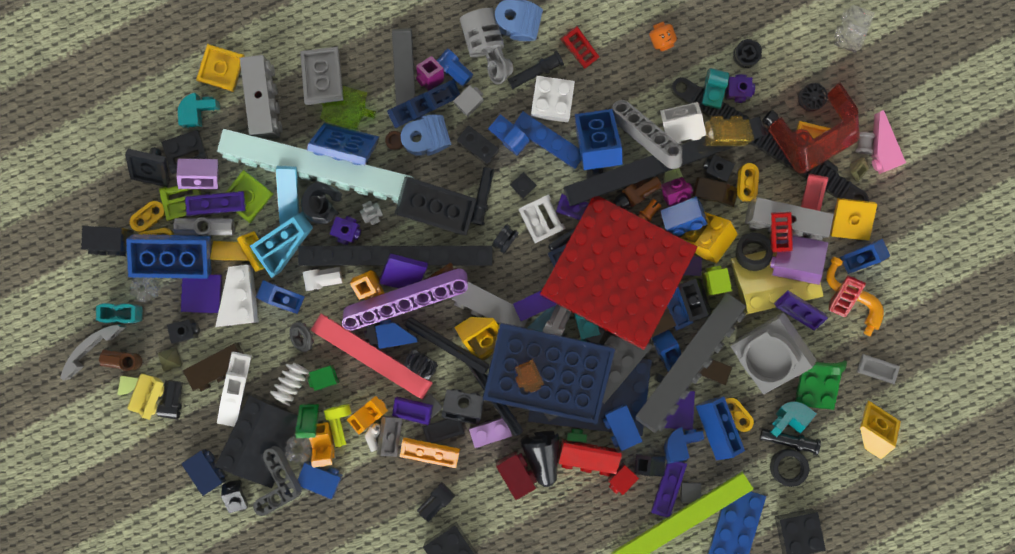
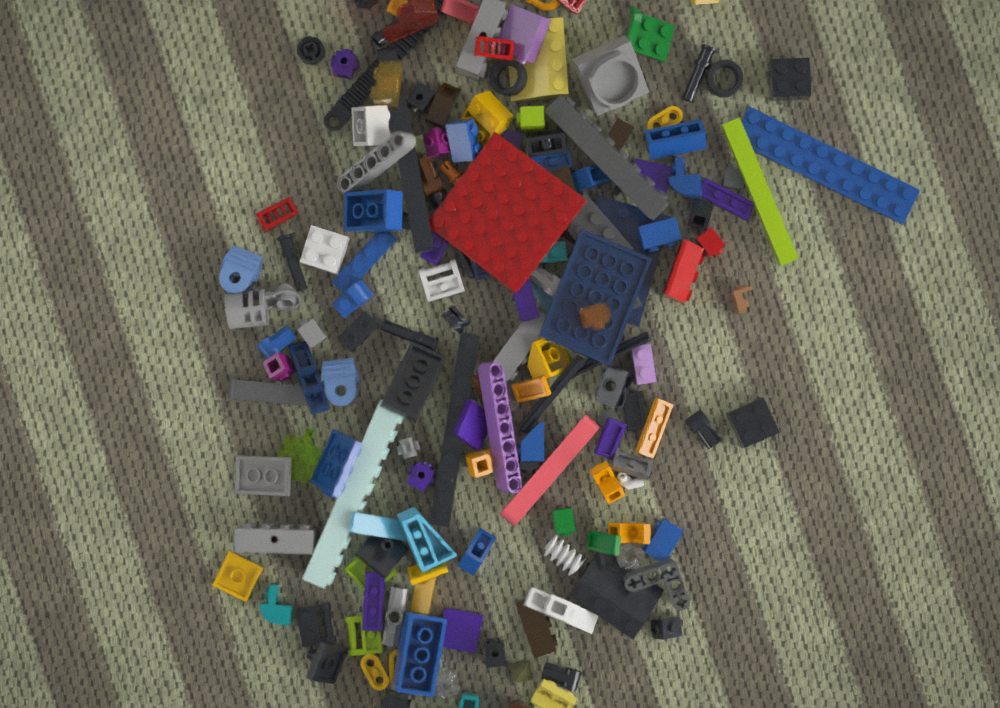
camera: 80 degrees left, 0 degrees up
lavender brick [177,159,219,189] -> none
dark blue brick [182,449,226,496] -> none
white wedge [215,265,259,327] -> none
dark grey gear [289,321,314,352] -> none
black piece [301,182,342,224] -> none
white piece [303,267,343,291] -> none
neon yellow piece [324,404,352,447] -> none
reddish brown tile [385,131,404,150] -> none
black gear [404,350,438,379] -> none
dark red brick [496,450,537,501] -> none
black plate [510,172,537,199] -> none
black cone [521,431,559,487] -> none
green plate [566,428,587,442] -> none
orange head [649,21,677,52] -> none
teal brick [701,68,729,109] -> none
yellow plate [737,163,759,202] -> none
teal brick [771,402,817,437] -> none
dark purple tile [774,290,828,331] -> none
none -> black tile [355,535,409,579]
none -> light orange tile [511,376,551,403]
none -> medium nougat bracket [730,284,752,314]

